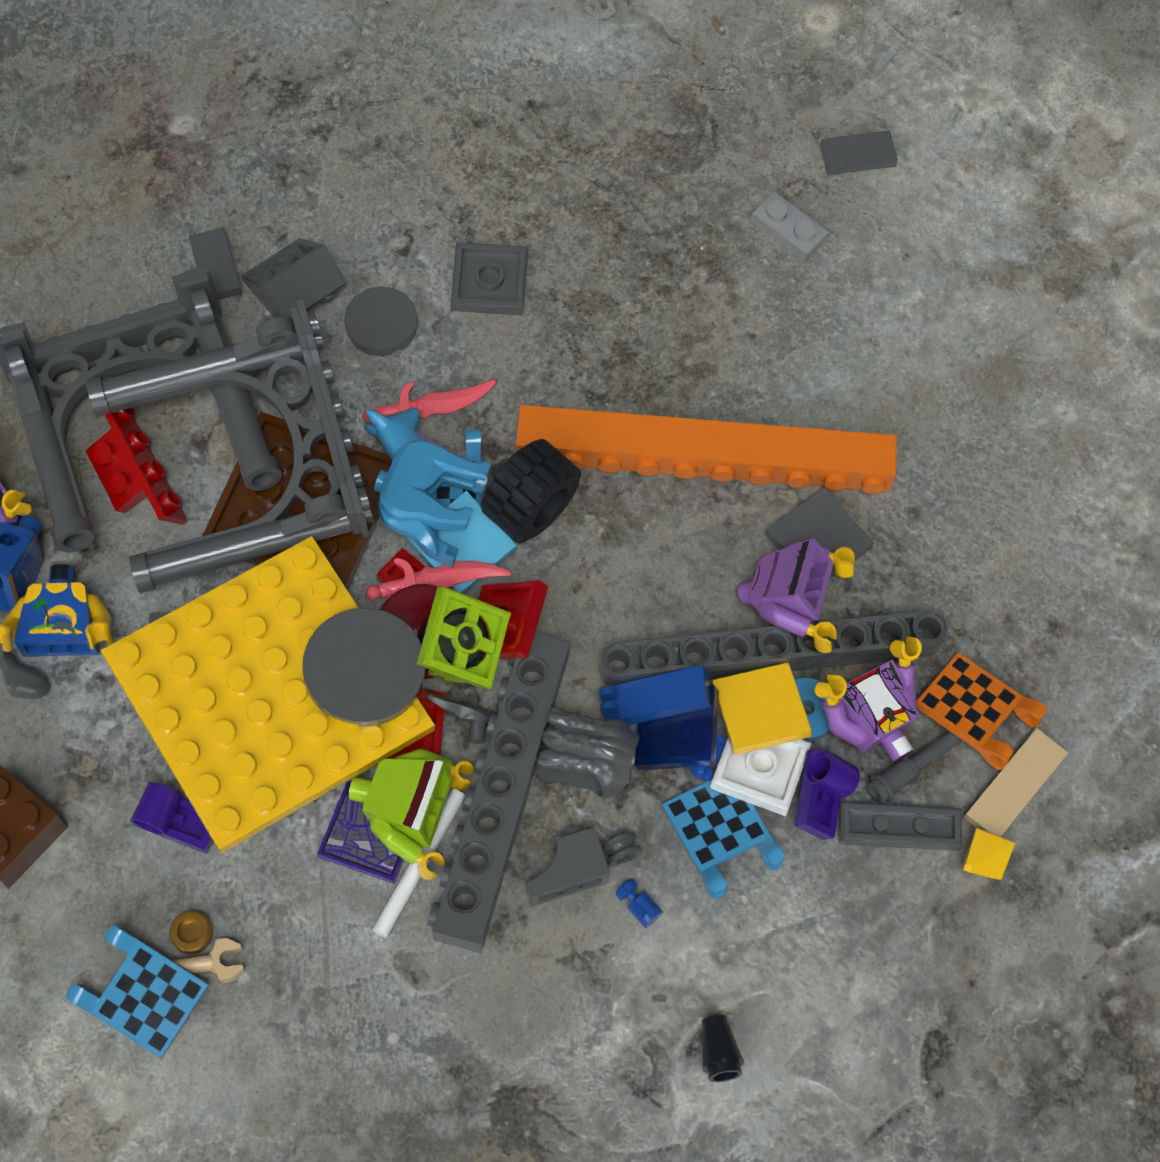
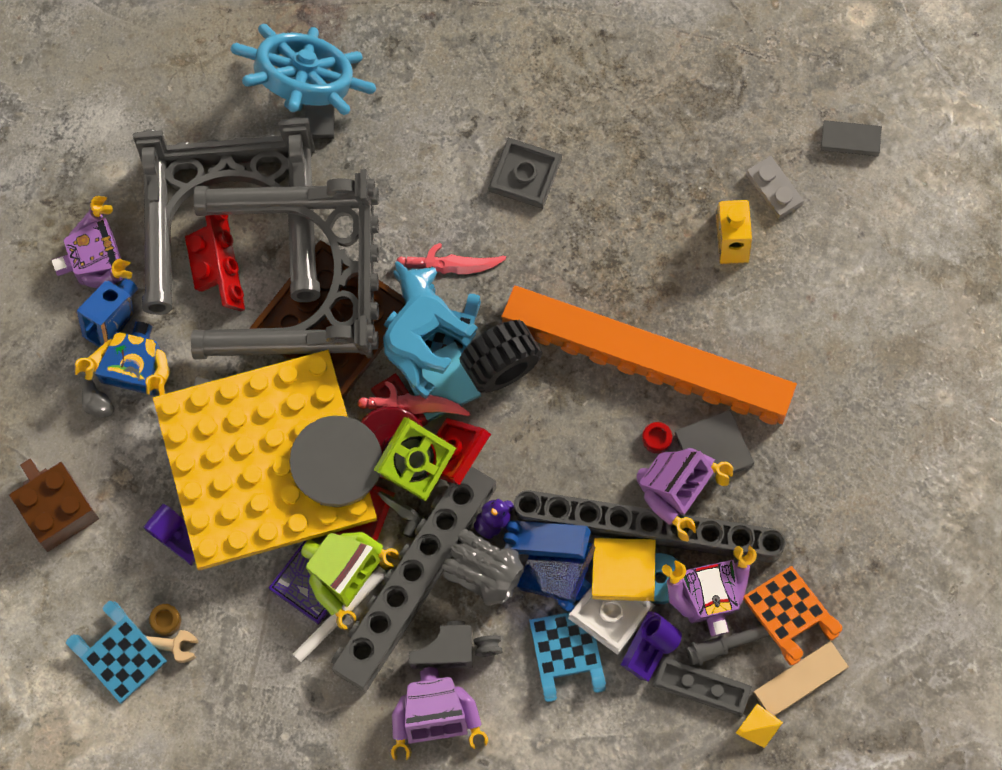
camera: 25 degrees right, 5 degrees up
dark grey slope [241,238,346,320] -> none
dark grey tile [344,286,418,356] -> none
blue piece [616,879,663,929] -> none
none -> dark azure piece [230,24,376,115]
none -> medium lavender torso [391,667,488,760]
none -> dark purple animal [473,499,514,539]
none -> red tile [642,422,673,454]
none -> yellow torso [715,200,752,264]

